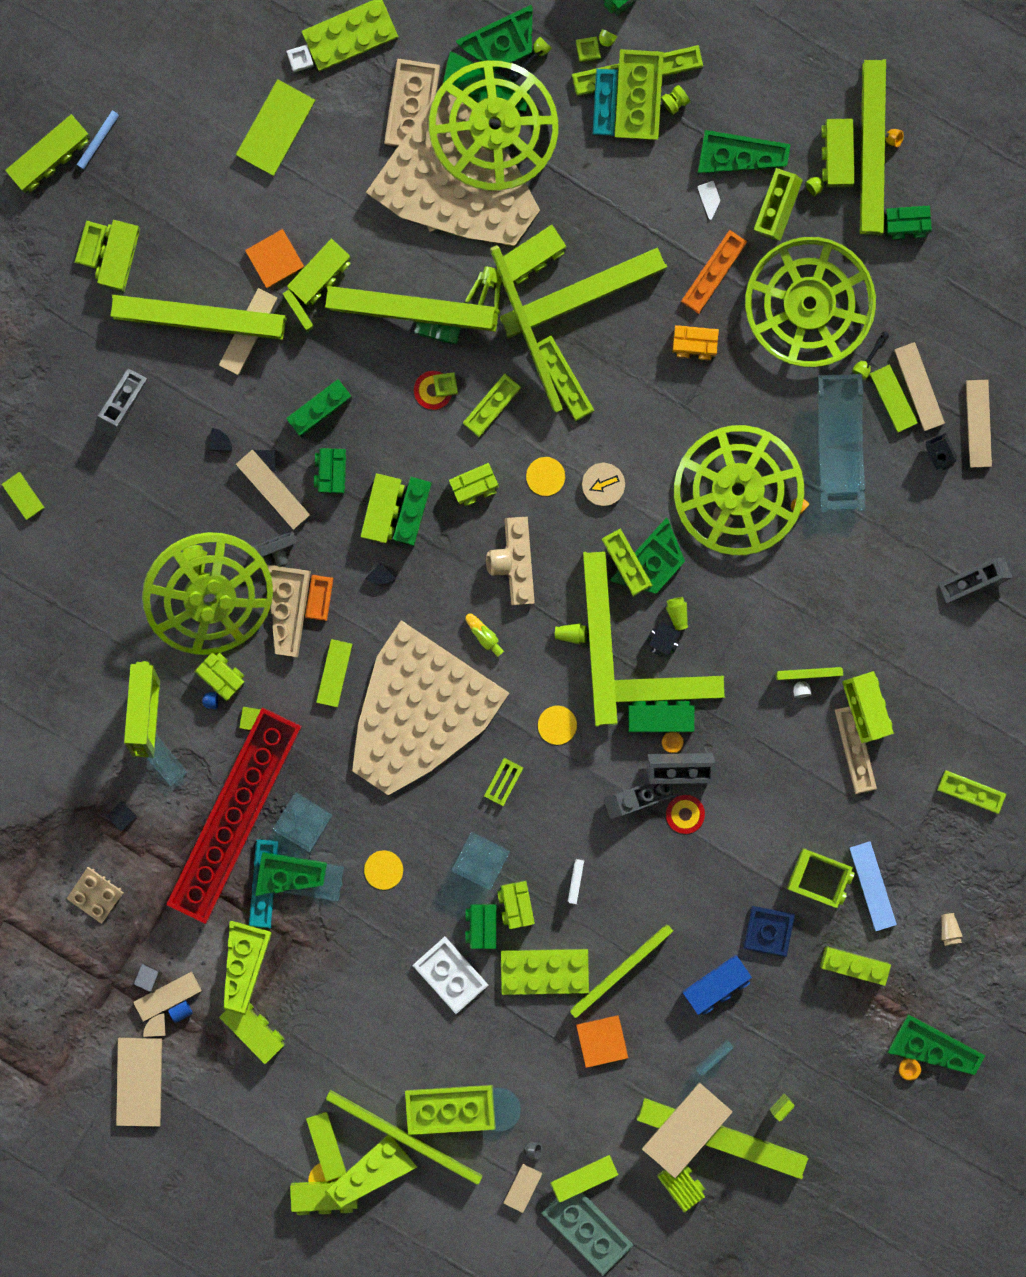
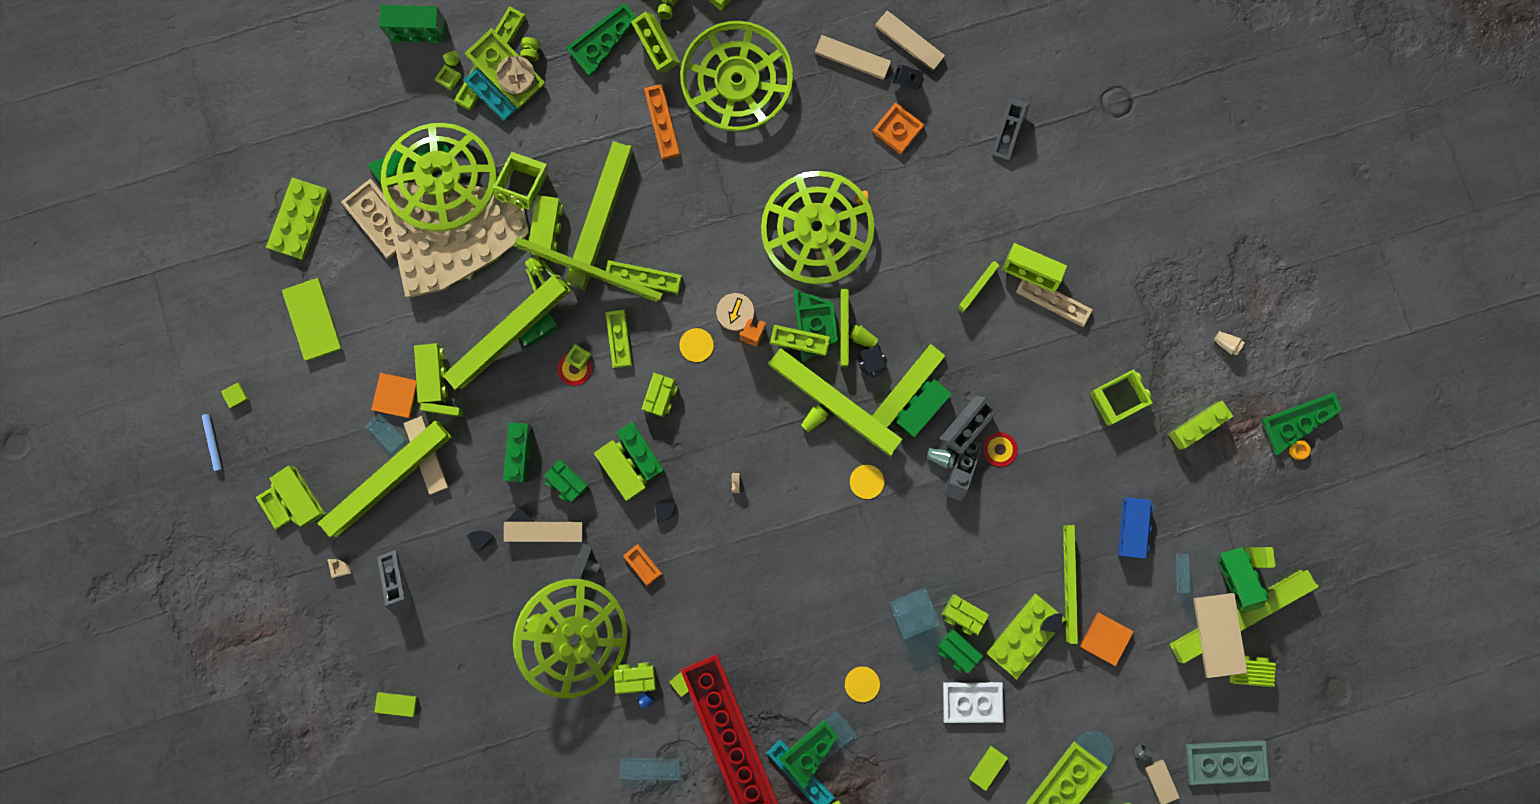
camera: 45 degrees left, 5 degrees down
lime brick [5,114,91,193] -> none
lime window [124,661,160,758] -> none
tan wing [267,565,311,657] -> none
clear light blue brick [272,792,334,853] -> none
white tile [287,45,314,73] -> none
lime tile [316,639,353,707] -> none
tan wing [352,620,509,795] -> none
green wing [456,5,533,72] -> none
lime piece [465,614,504,657] -> none
lime tile [484,758,523,806] -> none
tan plate [486,517,535,605] -> none
hinge [509,37,552,82] -> none
lime tile [550,1155,618,1203] -> none
white tile [568,859,584,904] -> none
light orange tile [662,732,684,753] -> none
light orange brick [672,325,719,360] -> none
white sticker [698,181,720,220] -> none
dark blue tile [744,906,795,957] -> none
white hinge [793,682,811,698] -> none
clear light blue windscreen [817,374,865,512] -> none
light blue tile [849,841,897,931] -> none
hinge [852,331,889,380] -> none
lime tile [869,364,918,433] -> none
lime tile [937,770,1006,814] -> none
none -> lime tile [221,383,249,409]
none -> tan tile [328,559,353,578]
none -> clear light blue tile [365,413,407,454]
none -> lime window [493,152,548,210]
none -> tan tile [497,56,535,94]
none -> tan tile [732,473,740,493]
none -> orange hinge [739,319,766,348]
none -> lime tile [840,289,849,368]
none -> orange tile [872,102,925,155]
none -> sand green cone [927,448,956,469]
none -> lime tile [969,746,1008,791]
none -> black tile [1039,613,1063,633]
none -> green brick [1217,547,1268,613]

